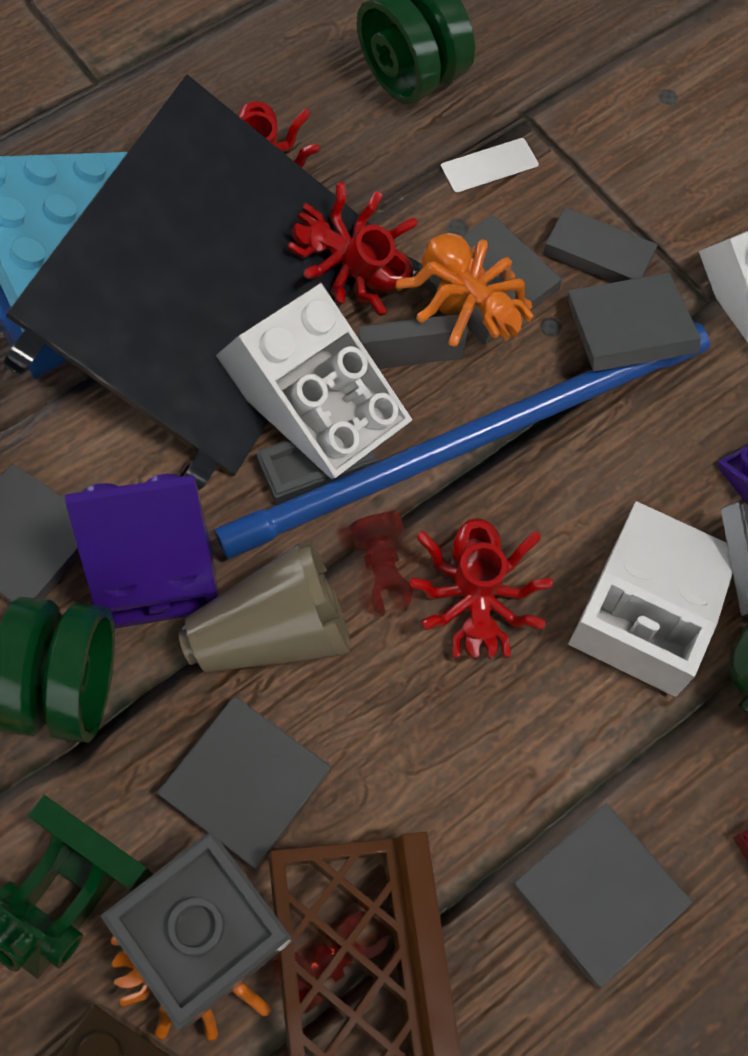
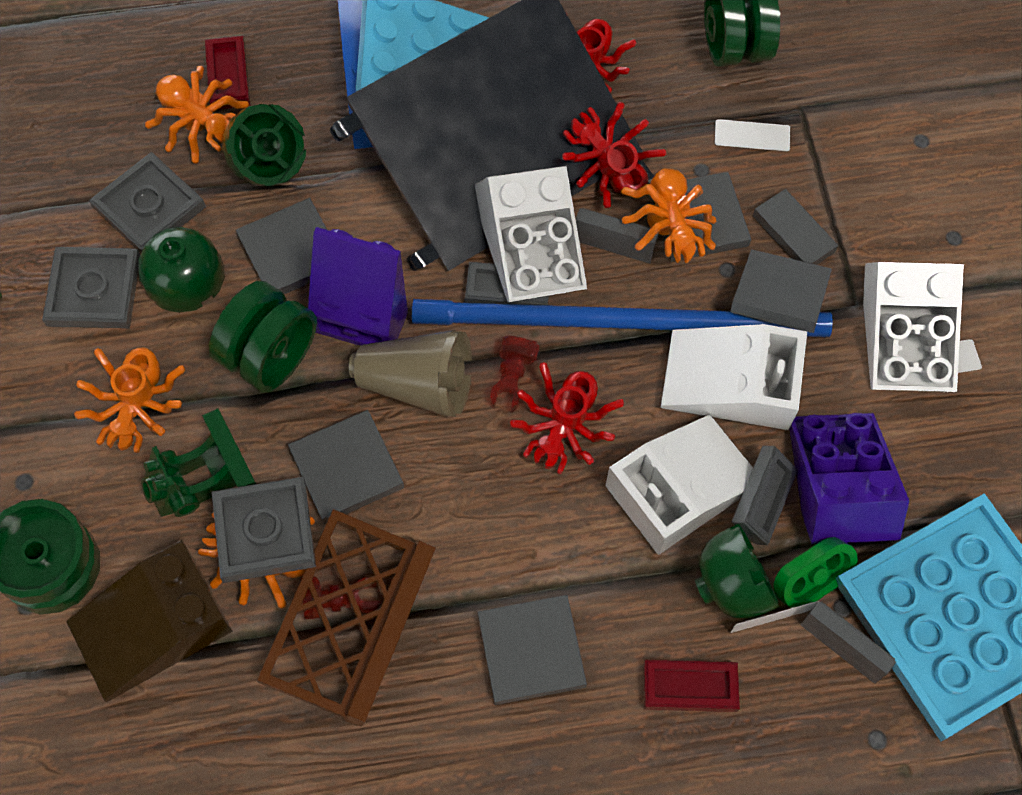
camera: 30 degrees right, 0 degrees up
none -> white slope [660,324,807,430]

